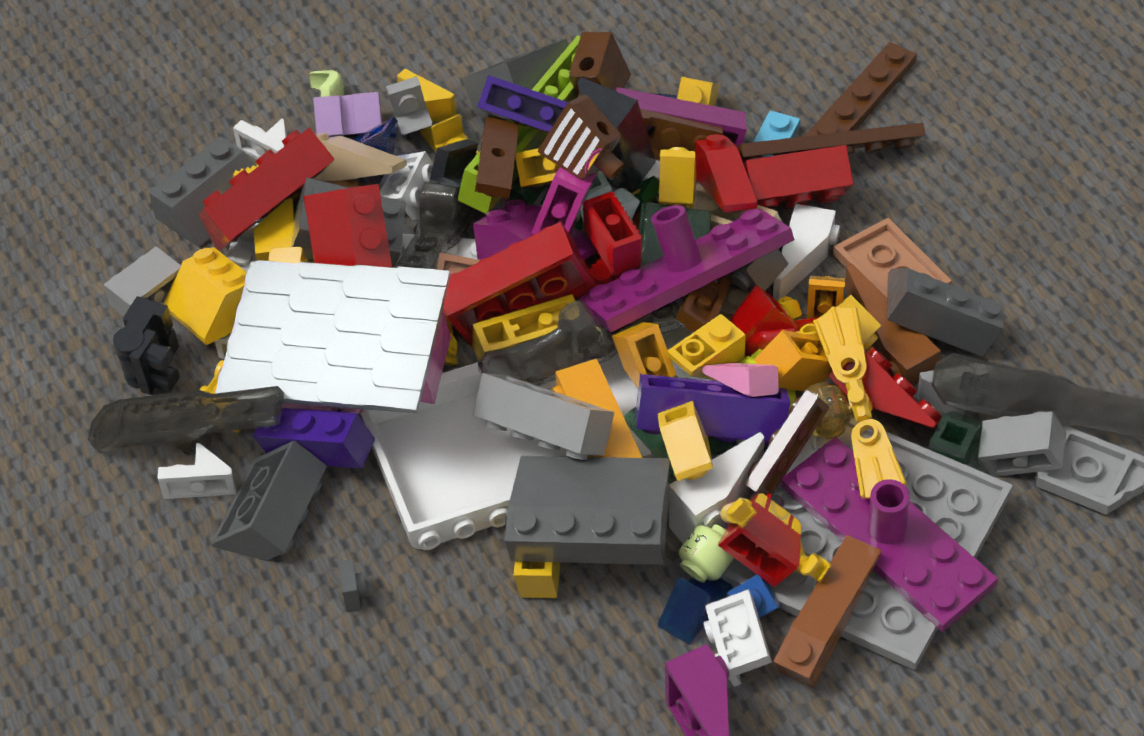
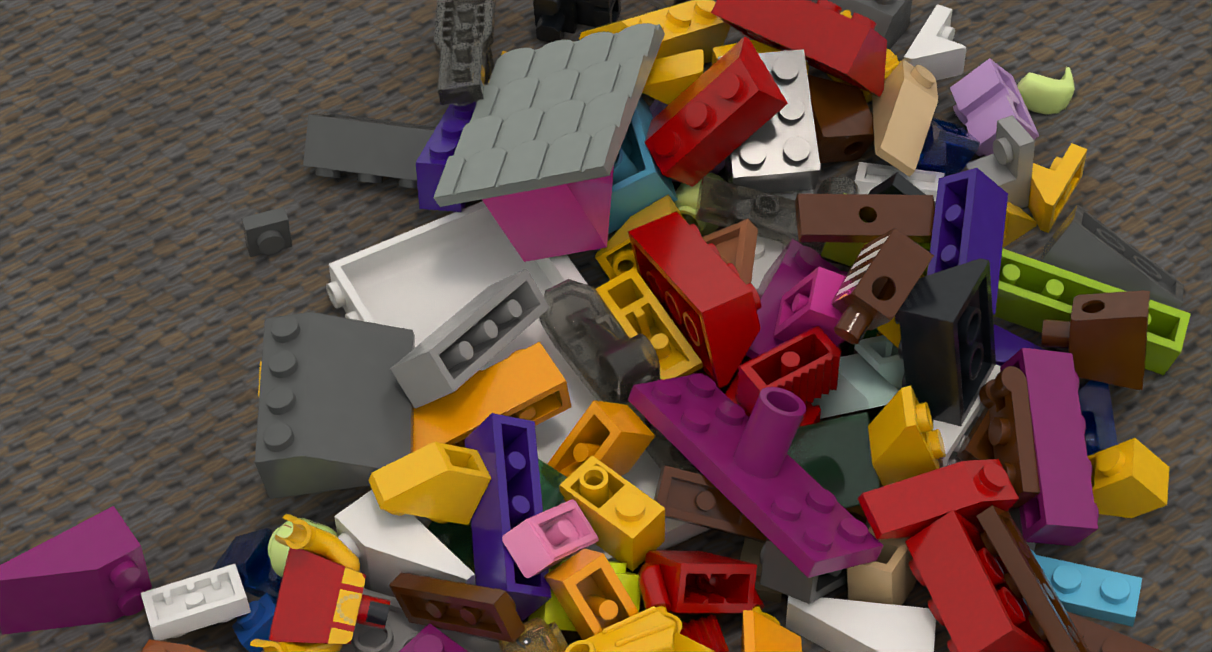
camera: 80 degrees right, 0 degrees up
white slope [158,443,237,499] -> none

